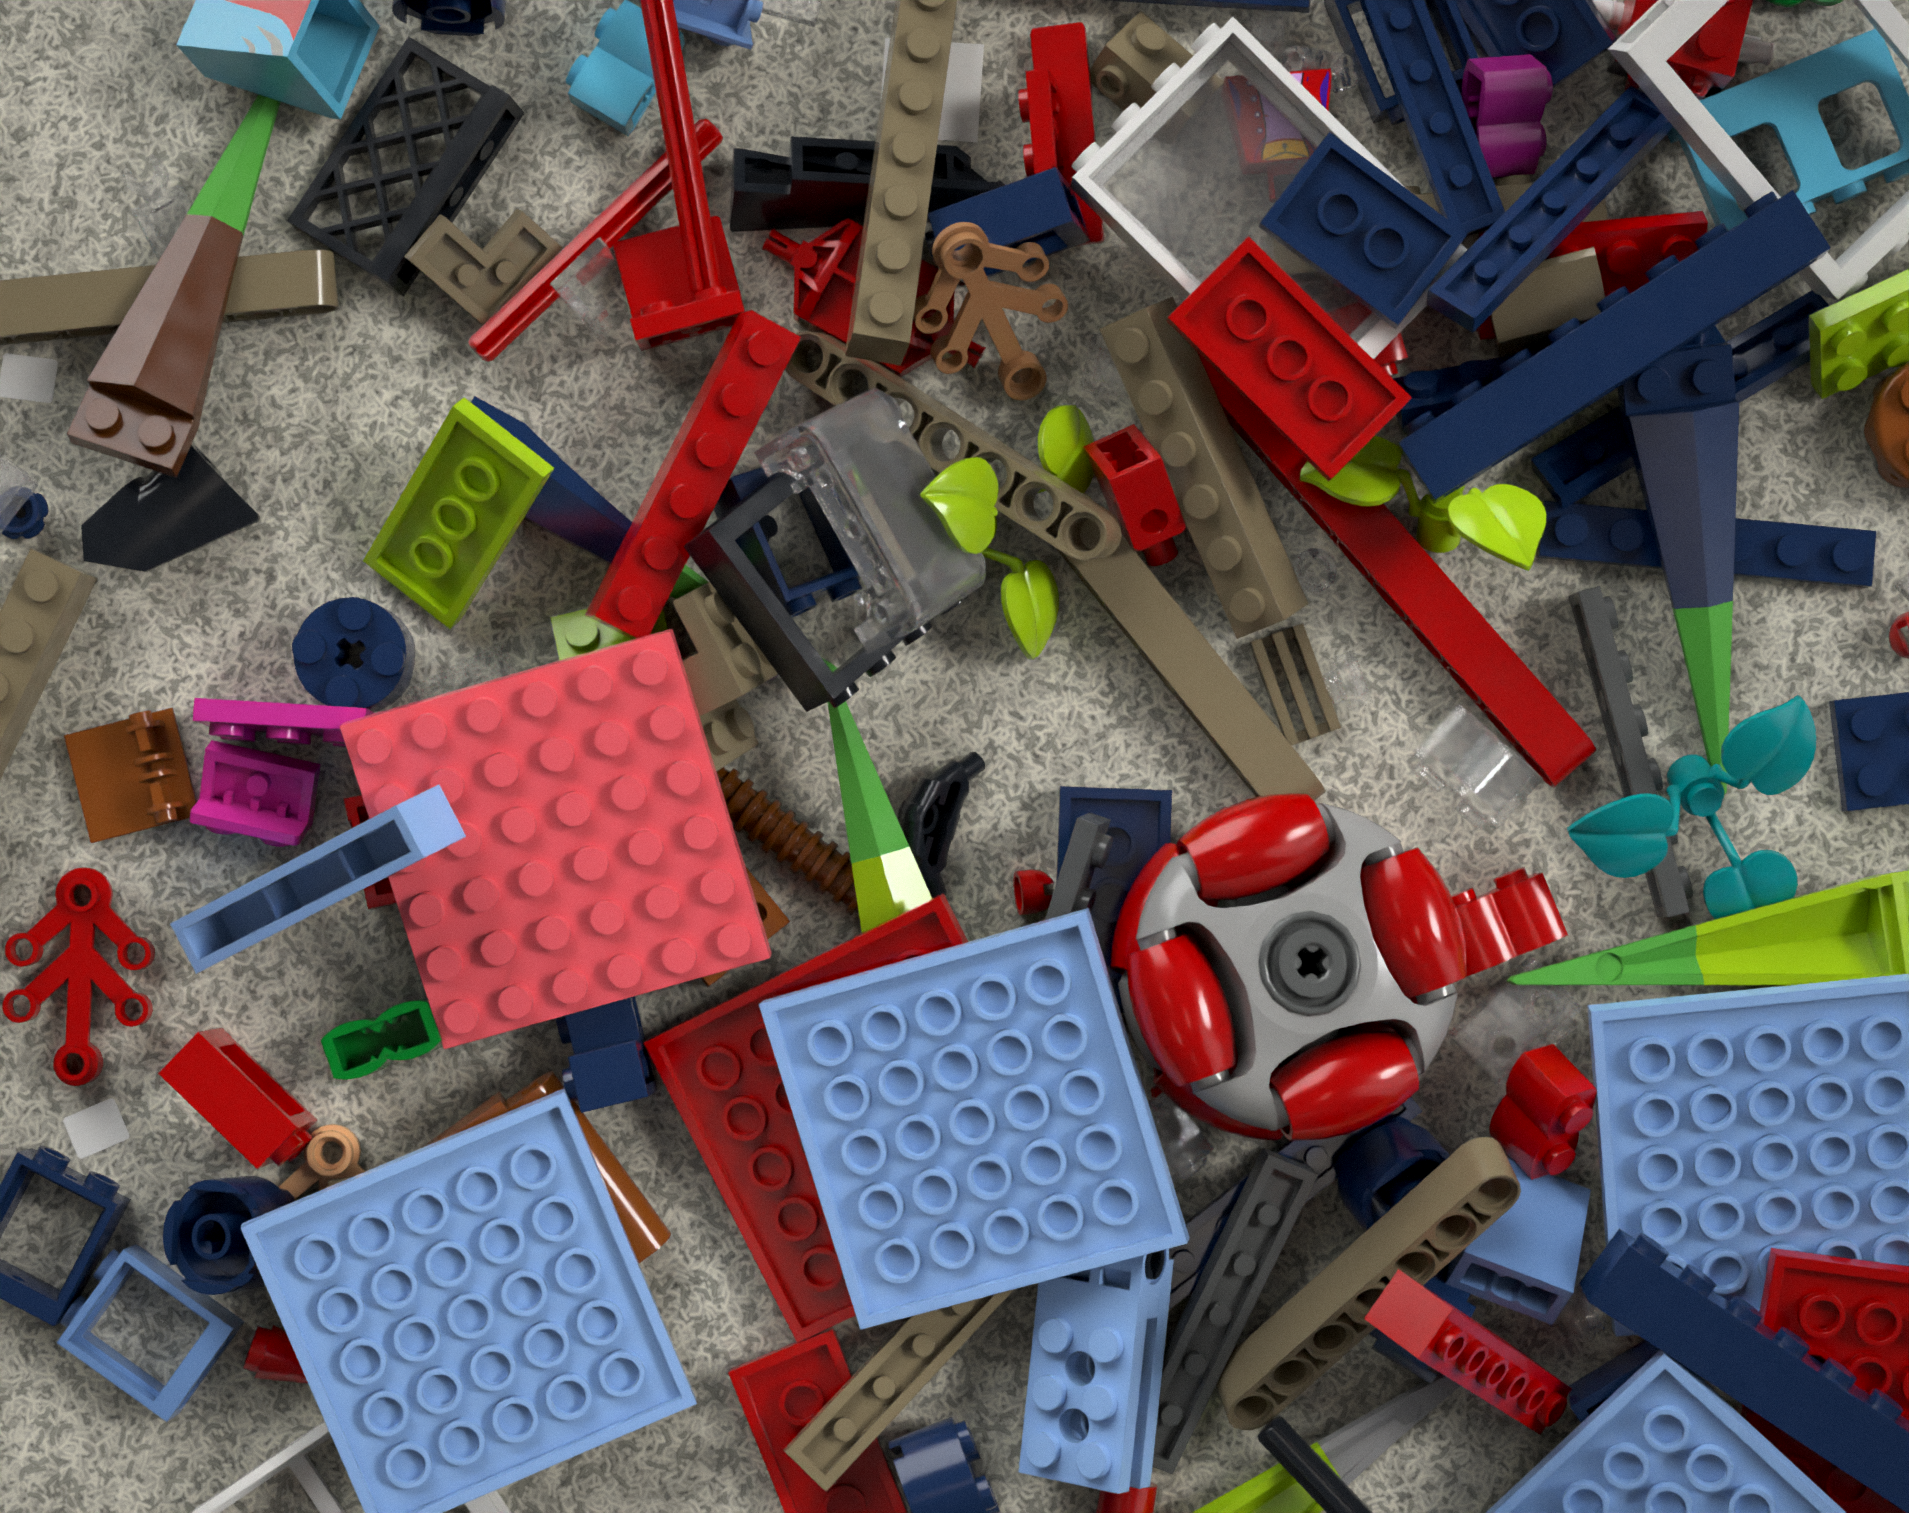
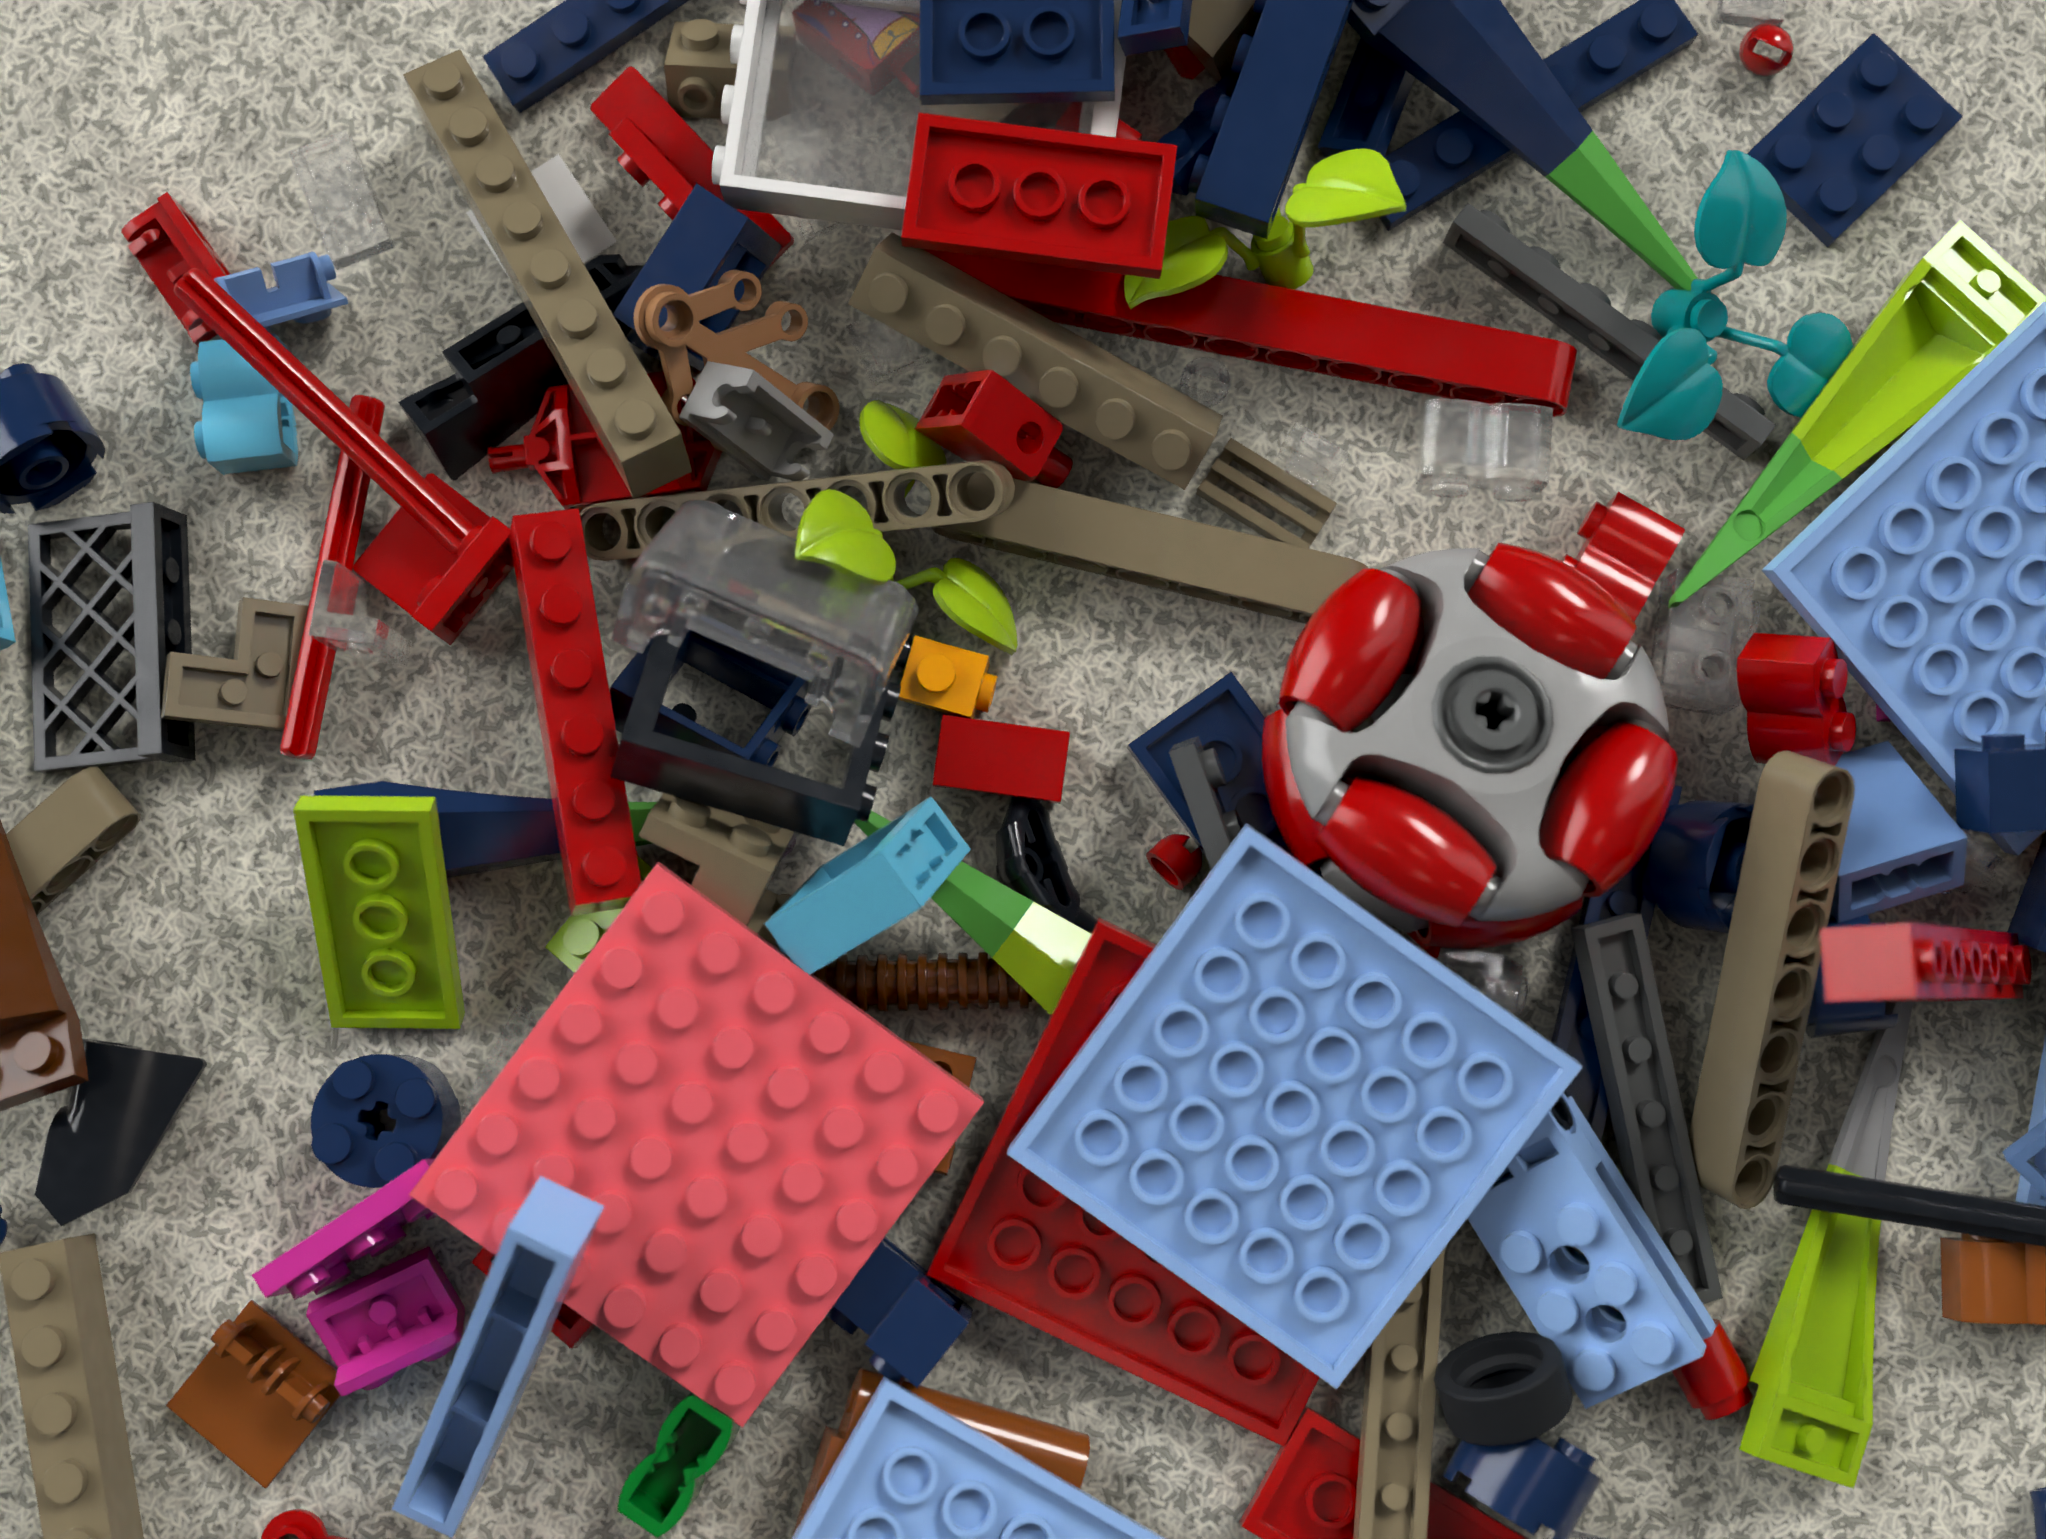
camera: 30 degrees left, 5 degrees down
none -> light grey hinge [679,361,834,481]
none -> medium azure window [764,796,971,975]
none -> light orange bracket [898,635,998,719]
none -> red hinge [932,715,1070,804]
none -> black tyre [1434,1331,1573,1446]

